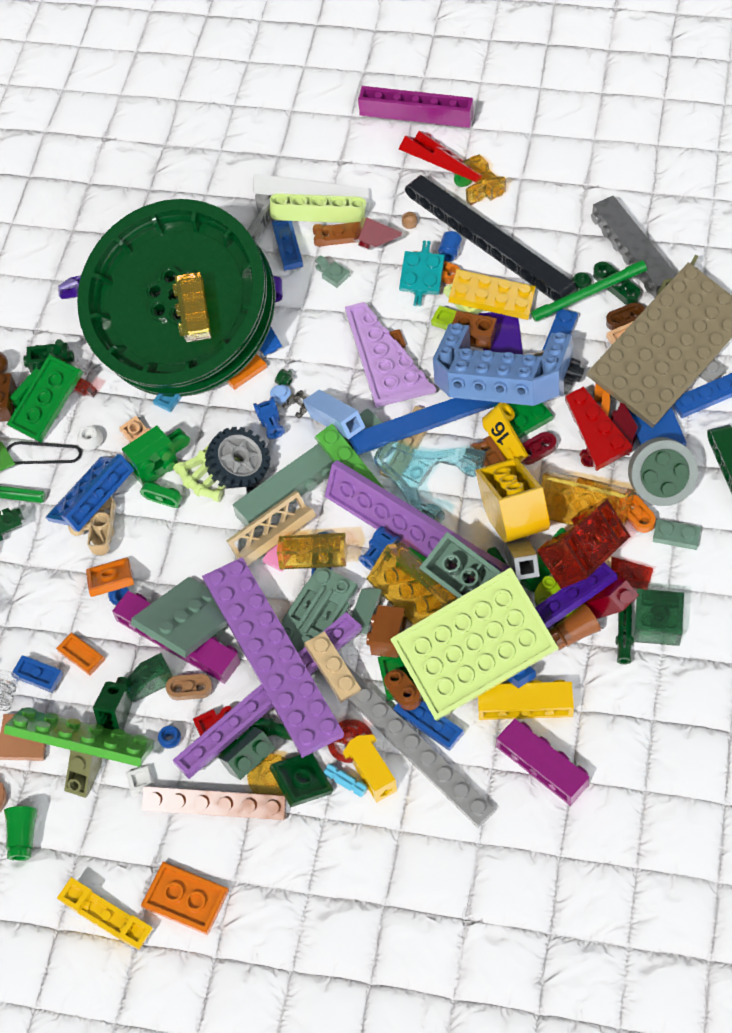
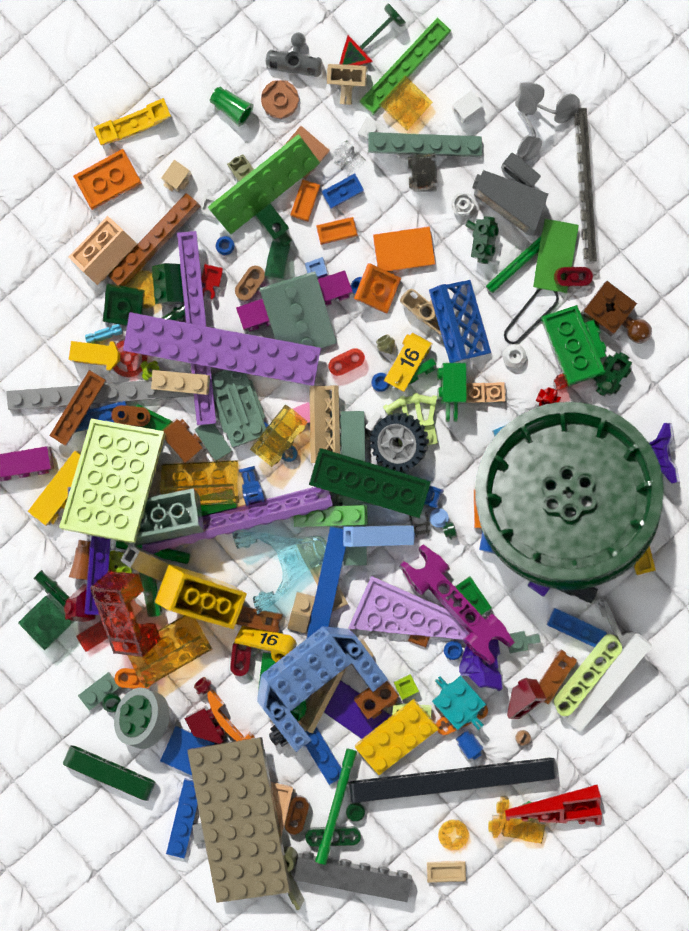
camera: 130 degrees right, 30 degrees up
clear yellow brick [173,272,211,342] -> none
magenta brick [358,86,474,128] -> none
red wing [565,386,633,471] -> none
none -> dark orange plate [49,370,107,446]
none -> light nougat slope [69,216,137,285]
none -> dark green plate [102,693,121,713]
none -> lime plate [140,361,160,380]
none -> tan brick [161,159,192,193]
none -> tan slope [287,592,315,634]
none -> orange tile [290,179,320,222]
none -> medium blue plate [305,257,329,279]
none -> dark green plate [308,448,431,518]
none -> clear red plate [328,348,365,376]
none -> blue plate [371,373,390,392]
none -> orange tile [373,226,435,272]
none -> olive plate [376,334,395,355]
none -> yellow door [384,332,433,392]
none -> magenta piece [399,544,515,665]
none -> tan tile [427,861,466,883]
none -> clear yellow gear [438,819,469,851]
none -> blue plate [444,641,463,660]
none -> green plate [455,576,492,615]
none -> dark purple piece [459,639,503,691]
none -> red gear [536,387,561,406]

